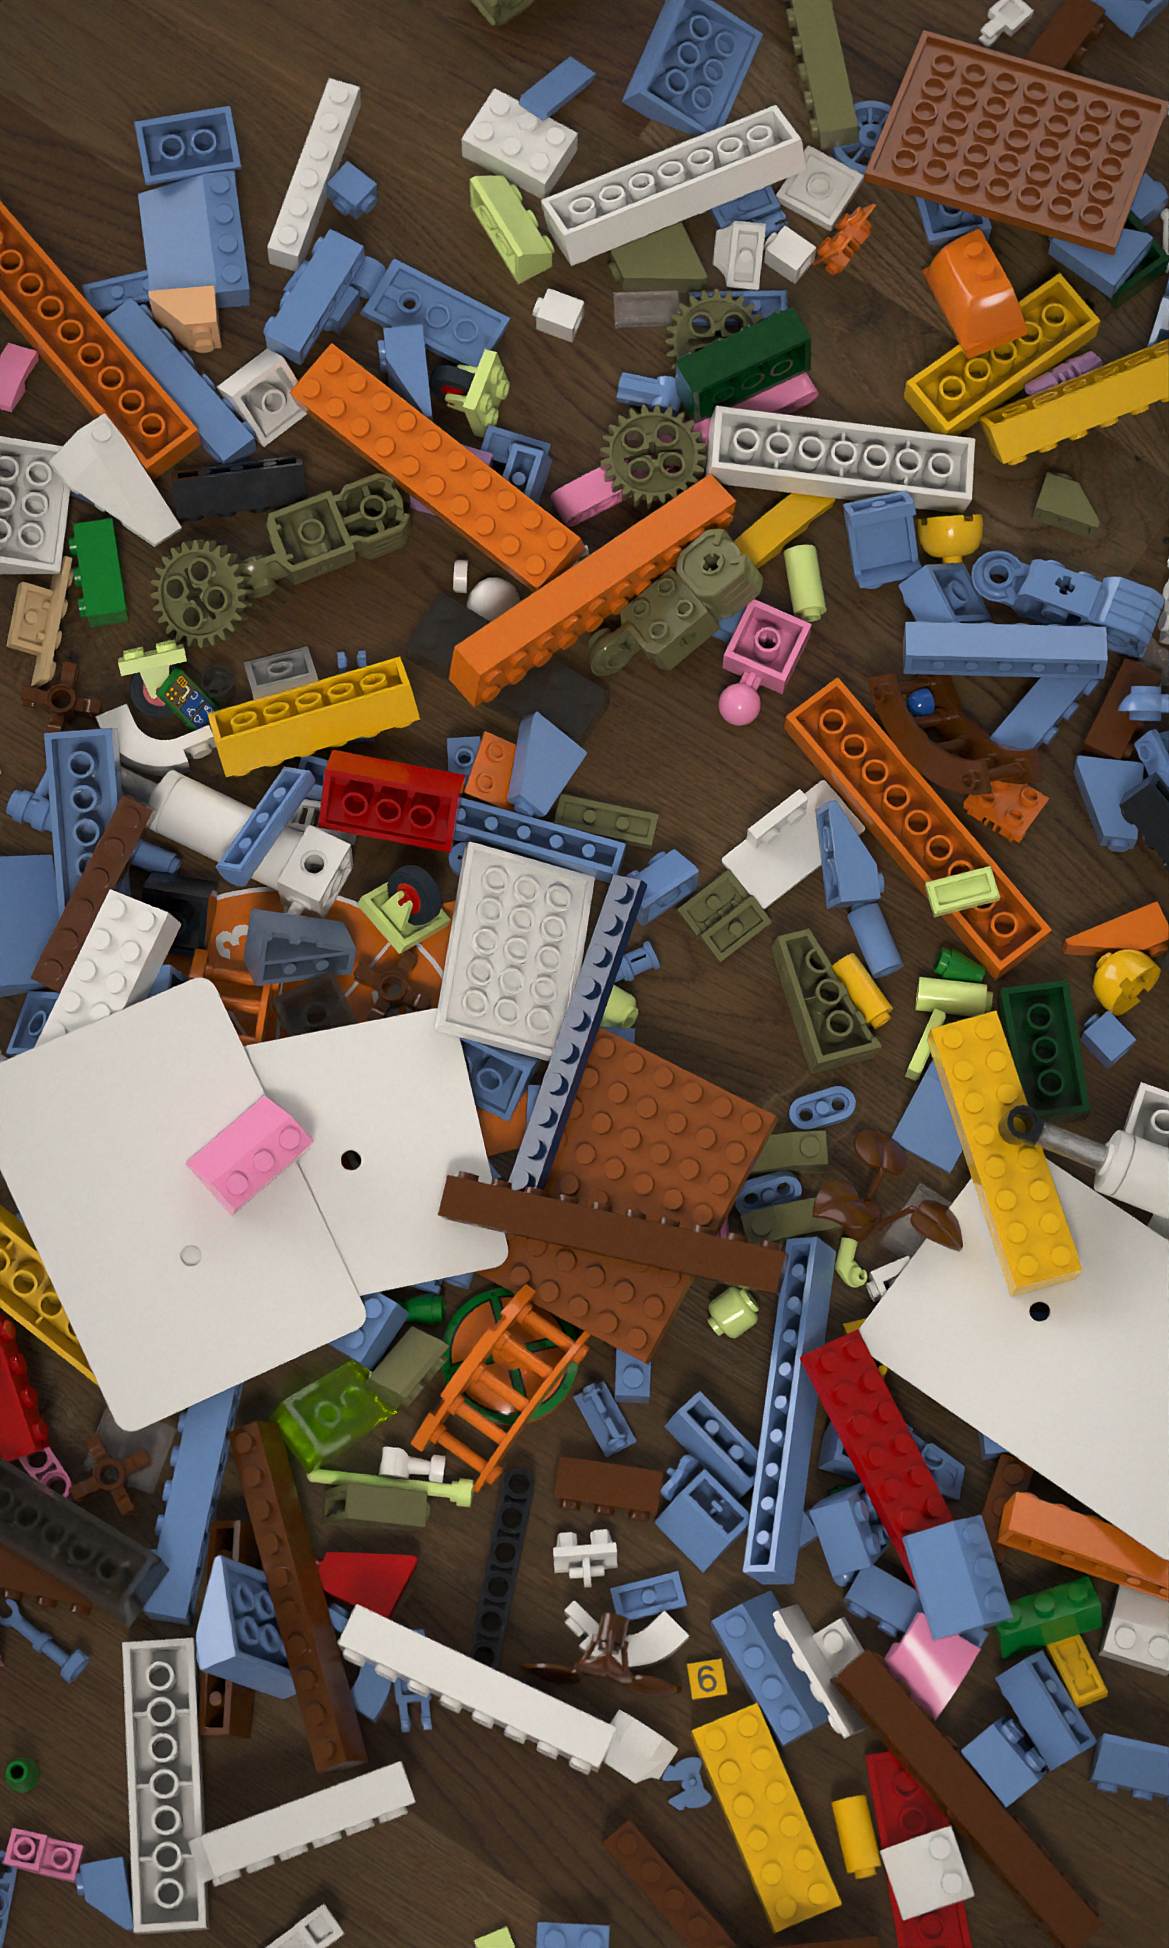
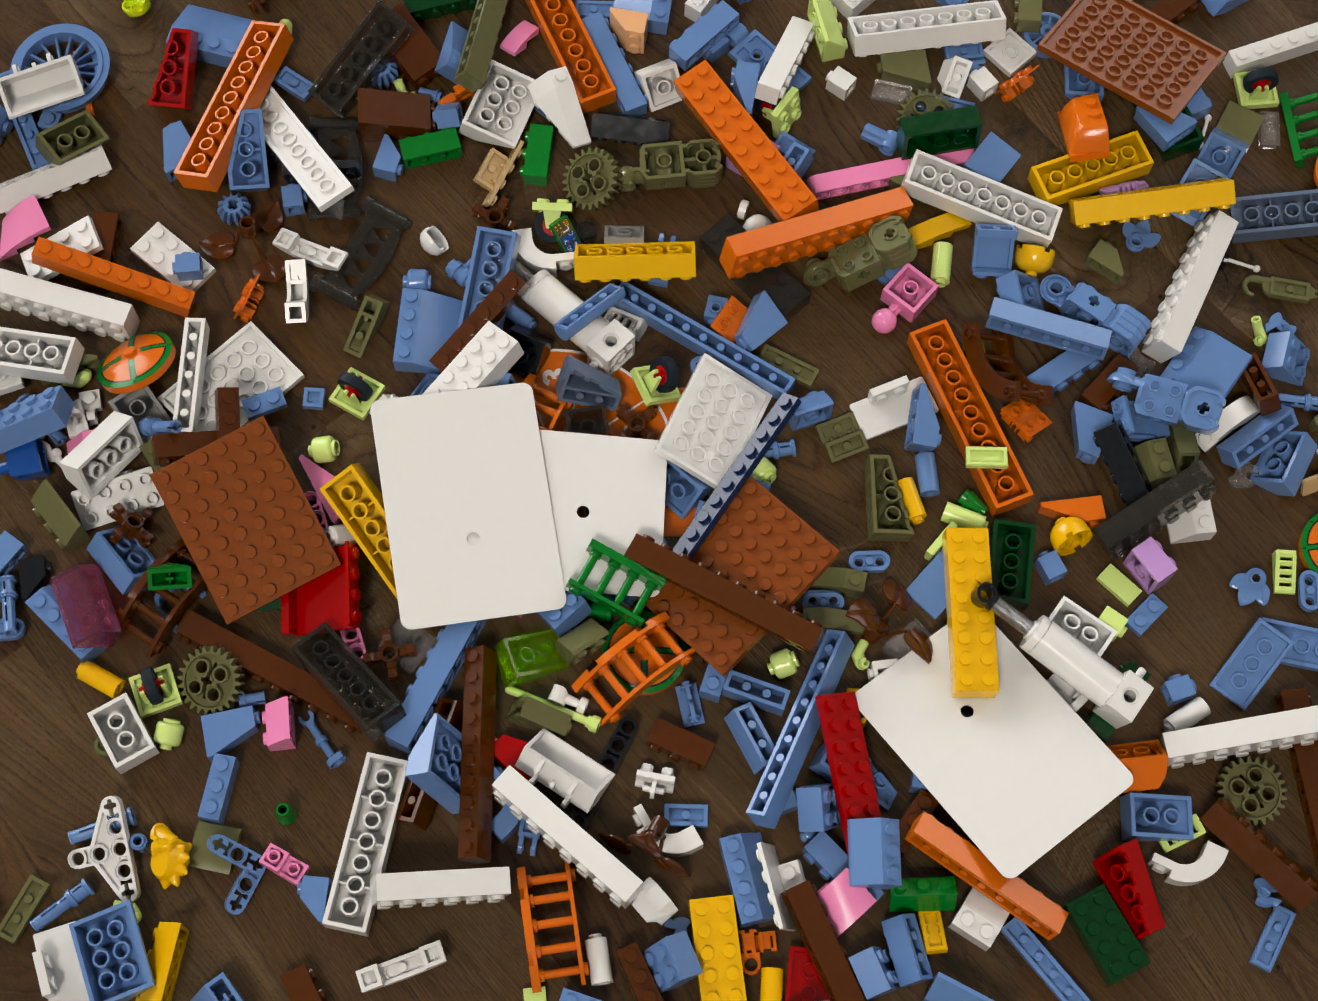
camera: 15 degrees right, 5 degrees down
bright pink slope [186,1096,314,1216] -> none
red slope [318,750,465,852] -> none
olive gear [600,404,707,509] -> none
medium blue slope [654,1469,750,1573] -> none
medium blue piece [661,1454,700,1502] -> none
yellow tile [687,1659,727,1700] -> none
blue hinge [906,688,935,716] -> none
none -> white piece [515,728,616,813]
none -> orange fence [516,861,589,993]
none -> green fence [566,538,667,628]
none -> white brick [585,933,614,986]
none -> medium blue brick [643,931,703,993]
none -> medium blue brick [722,670,790,717]
none -> orange piece [738,929,778,976]
none -> white brick [754,16,815,105]
none -> medium blue panel [962,131,1021,183]
none -> medium blue plate [1122,220,1161,252]

